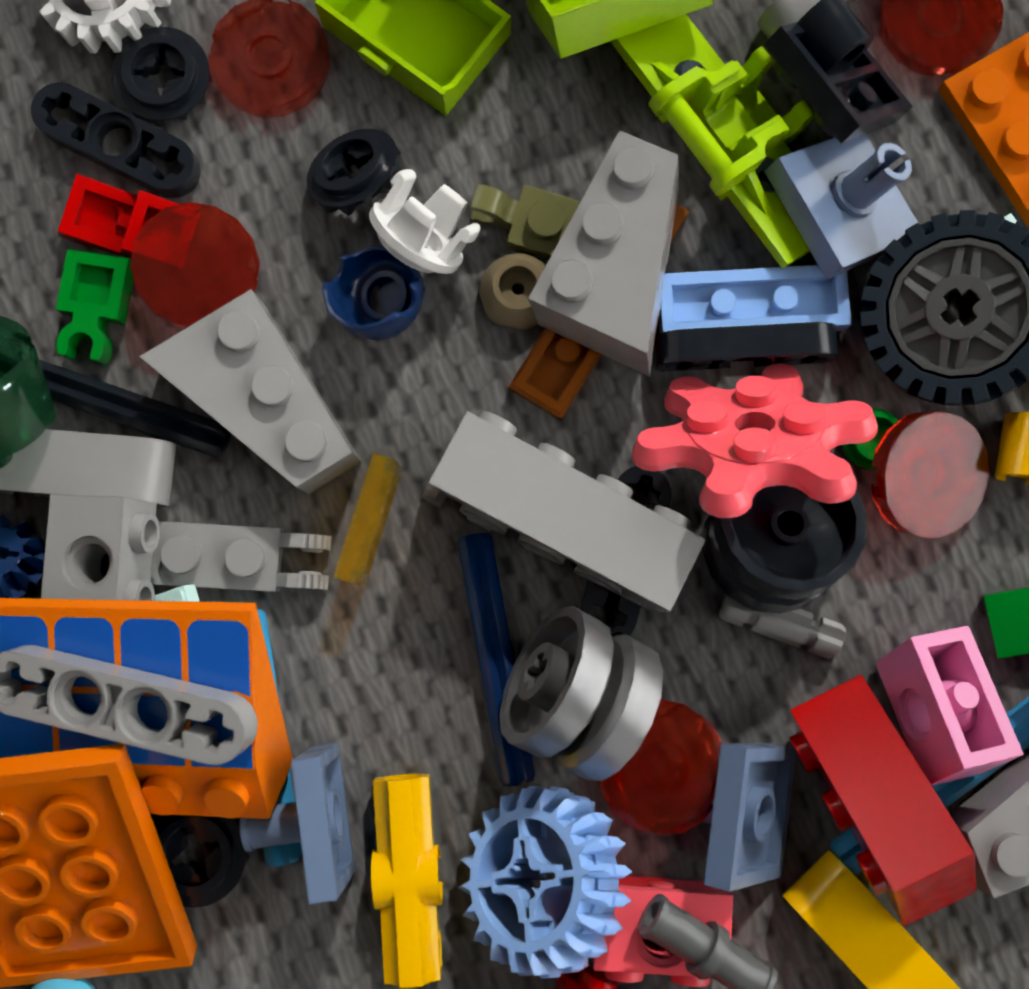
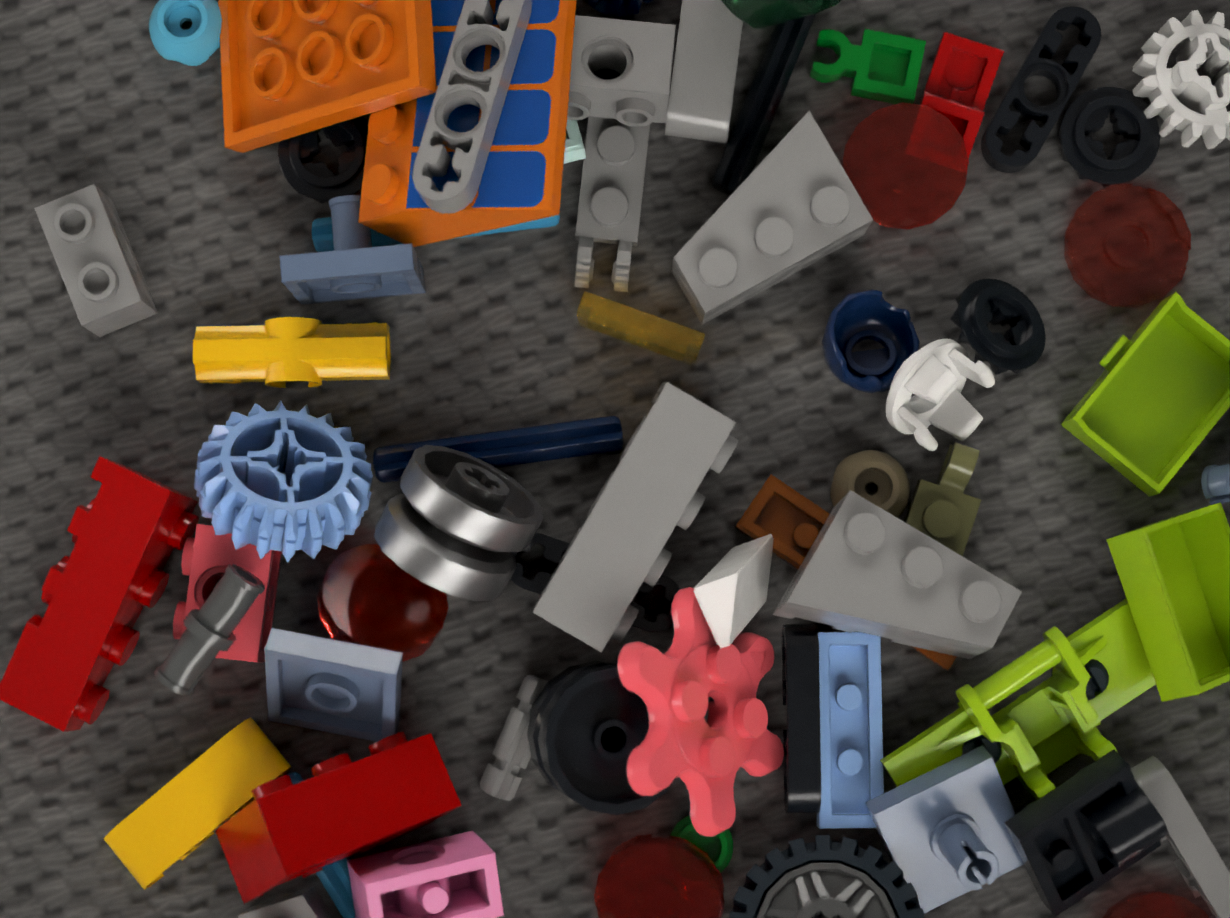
camera: 90 degrees right, 0 degrees up
none -> white slope [693,534,773,648]

